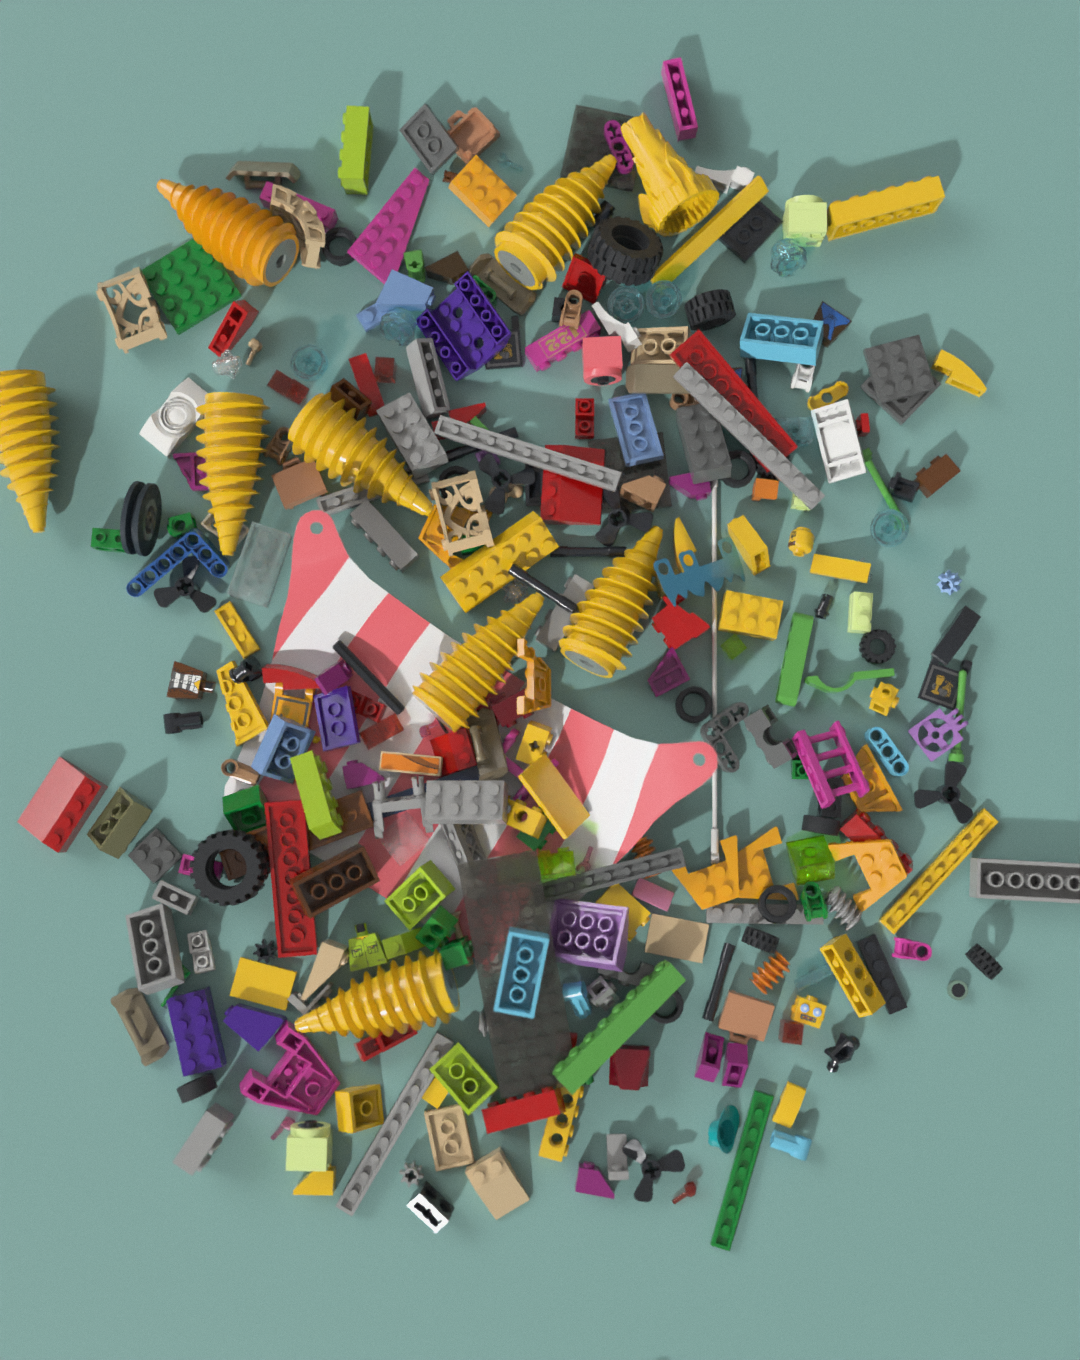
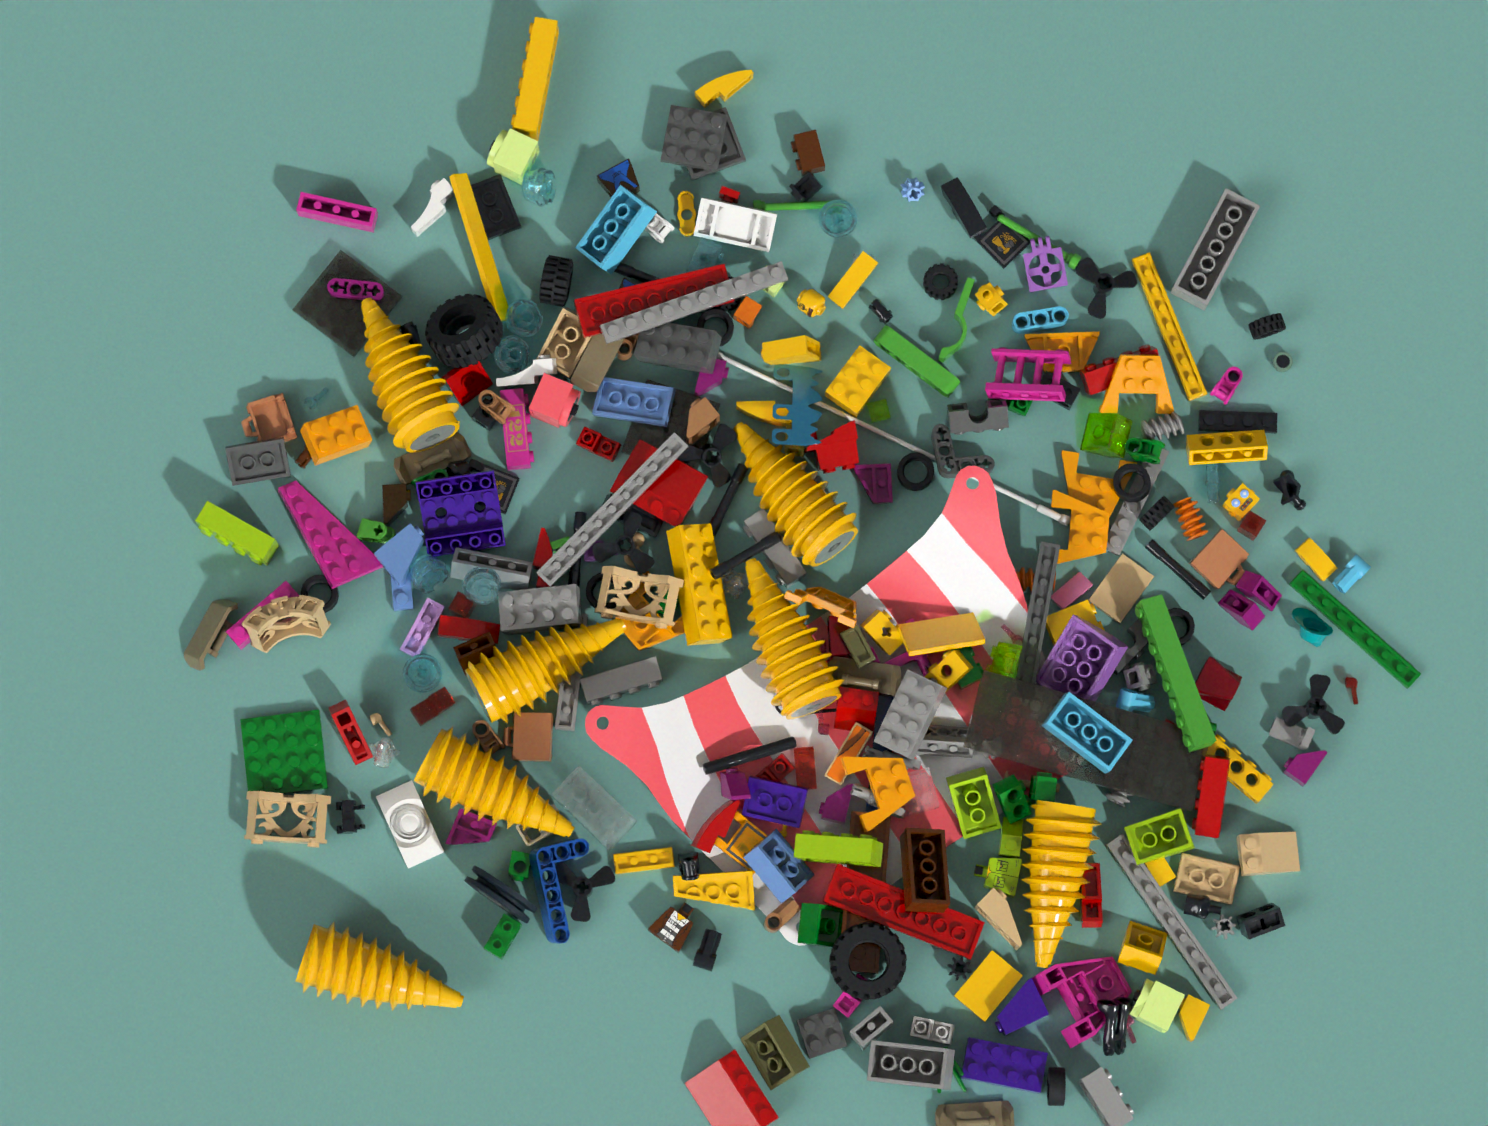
camera: 70 degrees left, 5 degrees down
light orange cone [157,179,299,287] -> none
light grey bracket [287,982,334,1015] -> none
yellow cone [621,112,719,237] -> none
black tyre [802,815,840,836] -> none
yellowish green brick [847,592,873,634] -> none
none -> black piece [336,800,366,834]
none -> lavender plate [400,597,445,659]
none -> black cone [447,460,472,477]
none -> clear light blue cone [462,567,501,605]
none -> olive tile [840,624,876,669]
none -> light orange wing [840,757,915,832]
none -> black piece [1097,997,1133,1056]
none -> black piece [1183,894,1222,919]

